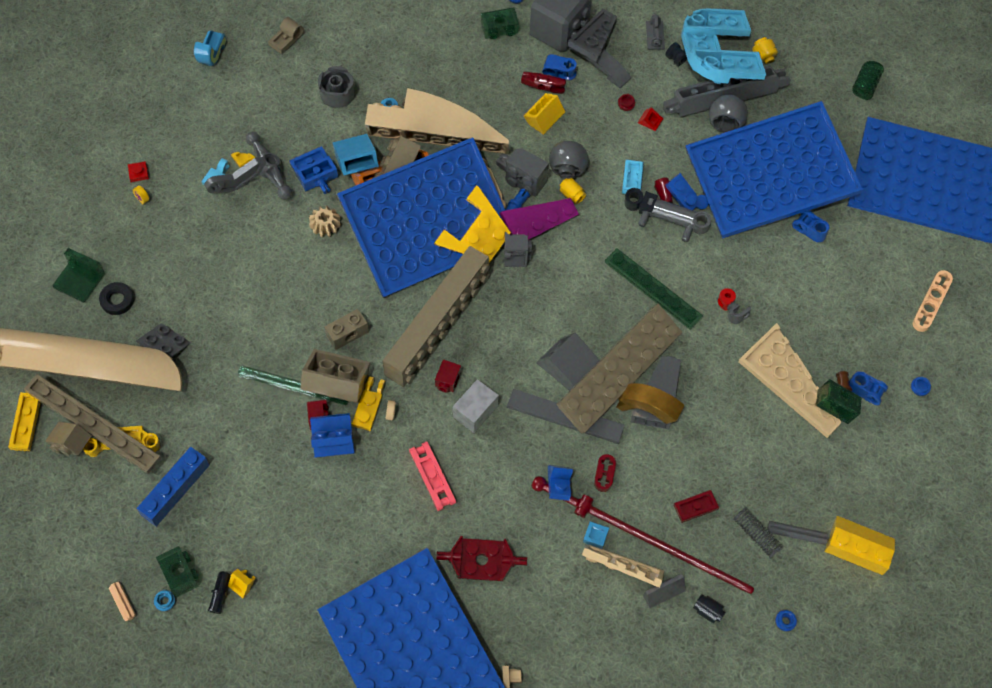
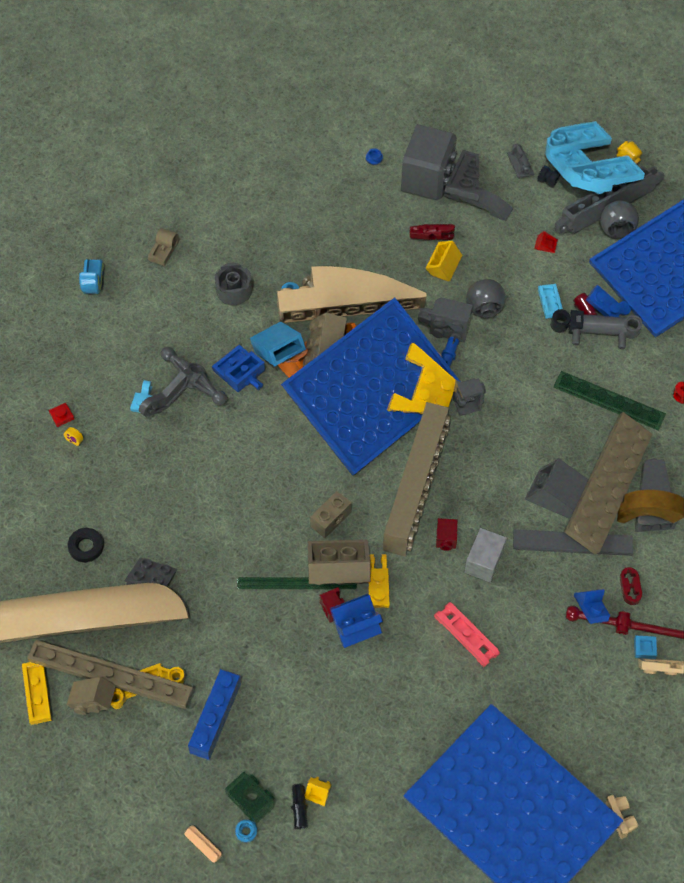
camera: 15 degrees left, 5 degrees down
clear green bracket [52,248,105,303] -> none
yellow tile [231,152,255,168] -> none
tan gear [309,206,340,237] -> none
tan tile [386,400,396,420] -> none
dark red plate [436,536,527,581] -> none
clear green brick [481,7,519,39] -> none
magenta wing [499,198,579,240] -> none
blue piece [542,54,577,80] -> none
yellow brick [559,178,586,205] -> none
dark red plate [618,94,635,111] -> none

